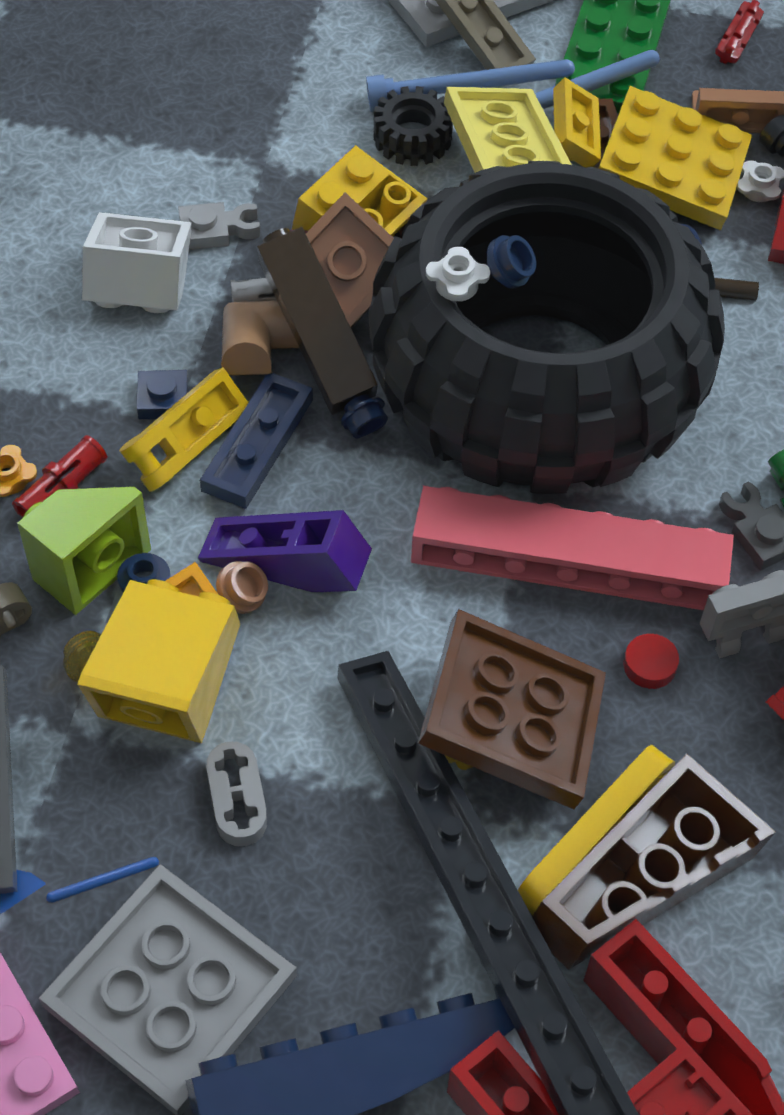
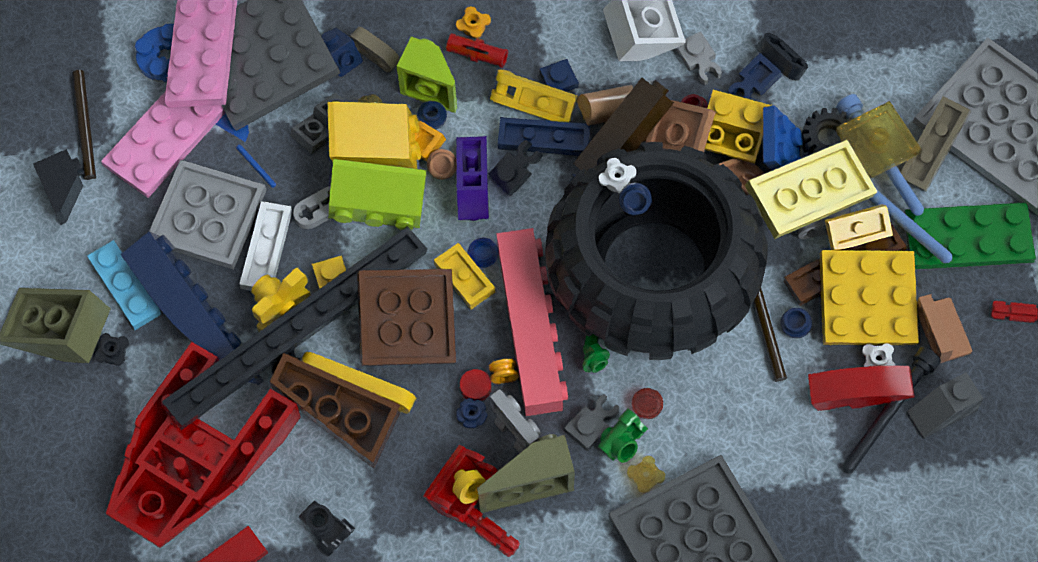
camera: 75 degrees right, 10 degrees up
none -> white plate [240,201,292,291]
none -> yellow plant [251,268,311,332]
none -> dark grey slope [290,92,346,154]
none -> yellow plate [312,255,346,289]
none -> lime slope [328,159,426,230]
none -> yellow plate [434,243,496,310]
none -> dark blue plate [456,398,487,429]
none -> clear blue plate [468,237,498,268]
none -> black plate [488,140,543,195]
none -> light orange bush [489,359,519,384]
none -> green plate [582,334,610,373]
none -> clear red plate [632,388,663,419]
none -> dark blue plate [728,53,782,100]
none -> black beam [756,33,808,81]
none -> blue plate [763,105,803,171]
none -> clear yellow plate [836,101,921,179]

